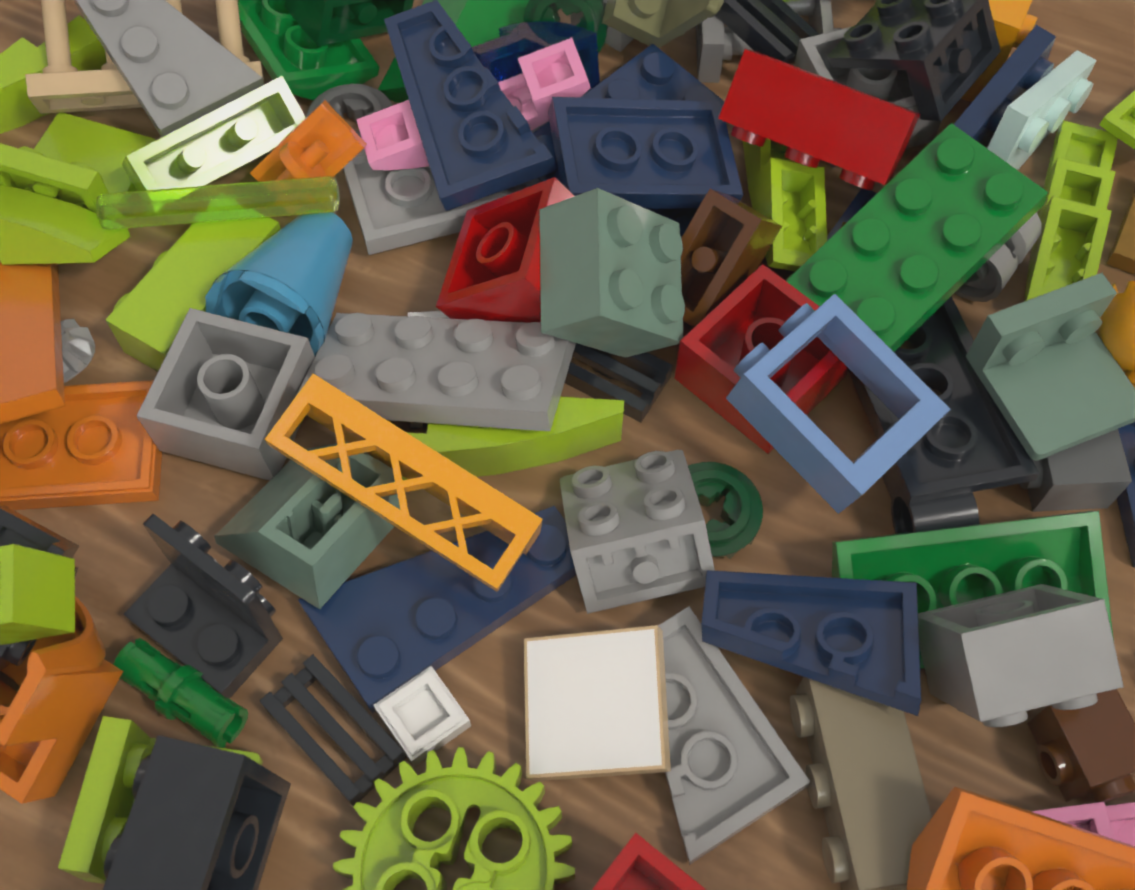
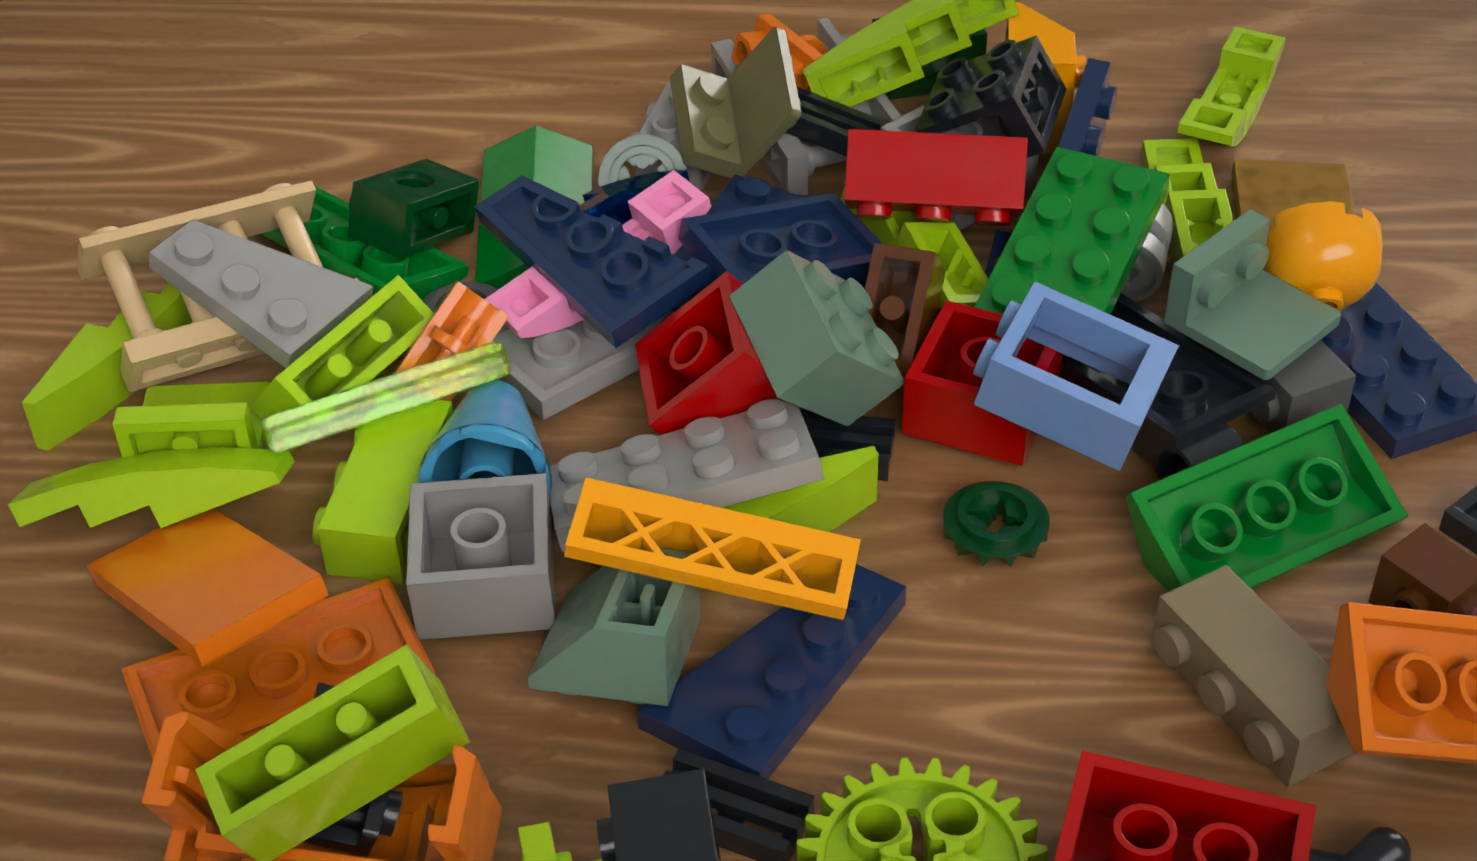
camera: 20 degrees left, 20 degrees down
green pin [113,638,248,748] -> none
black bracket [123,513,283,699] -> none
white tile [373,666,471,766] -> none
white tile [524,625,671,781] -> none
light grey bracket [560,450,715,614] -> none
light grey wing [658,607,810,865] -> none
dark blue wing [701,570,921,716] -> none
light grey brick [918,584,1124,727] -> none
light aqua wing [987,50,1097,170] -> none

